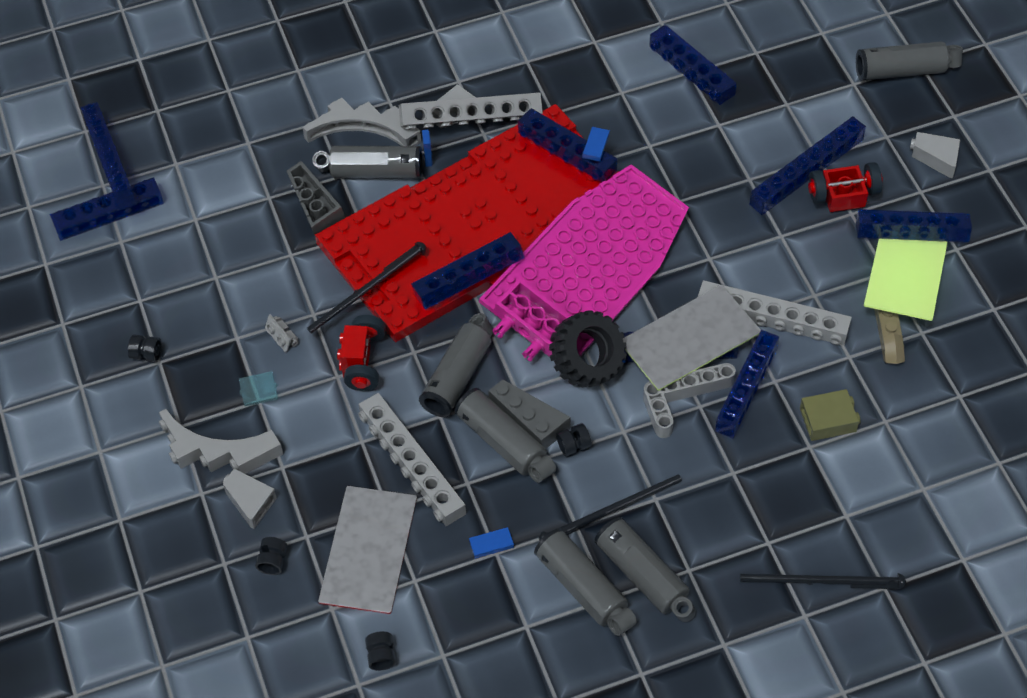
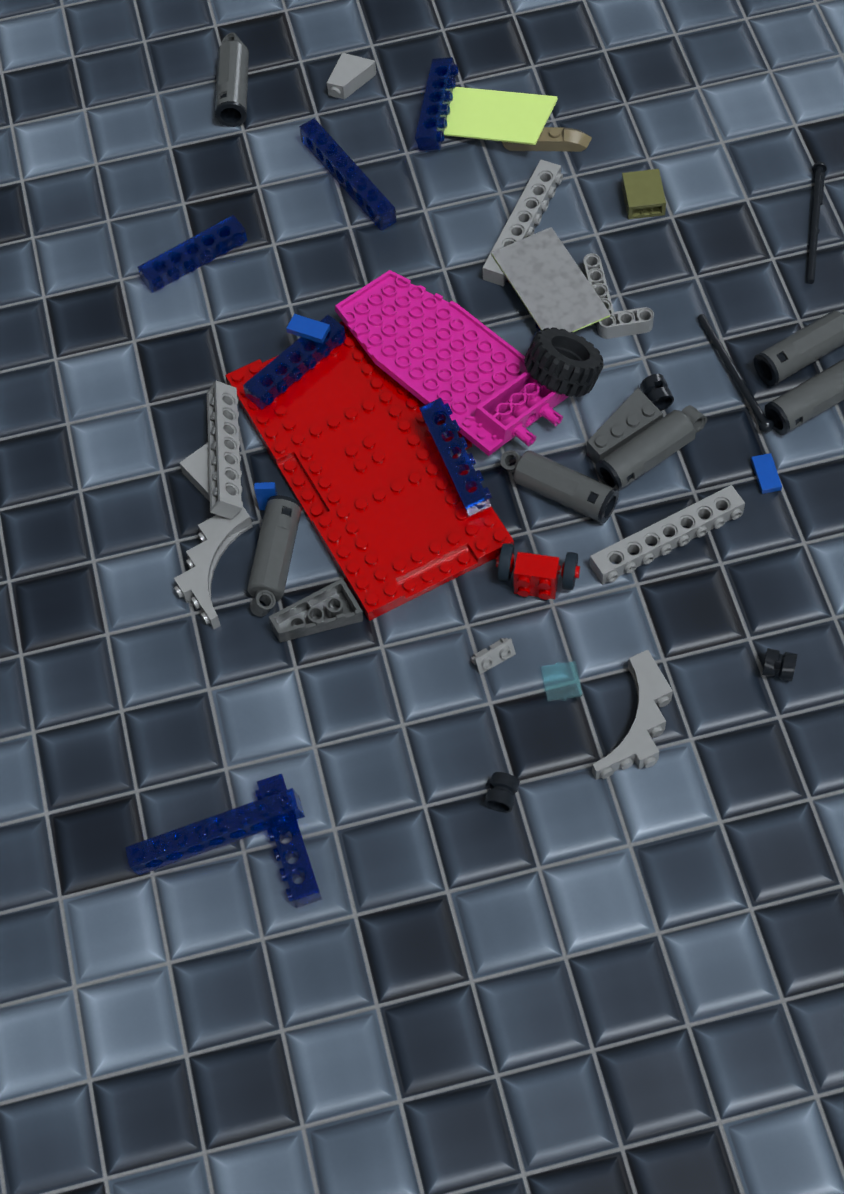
camera: 80 degrees left, 5 degrees up
light grey slope [223,469,277,529] -> none
black bar [307,242,427,334] -> none
flat silver piece [318,486,417,614] -> none
clear blue brick [715,330,779,438] -> none
brick [808,162,883,212] -> none

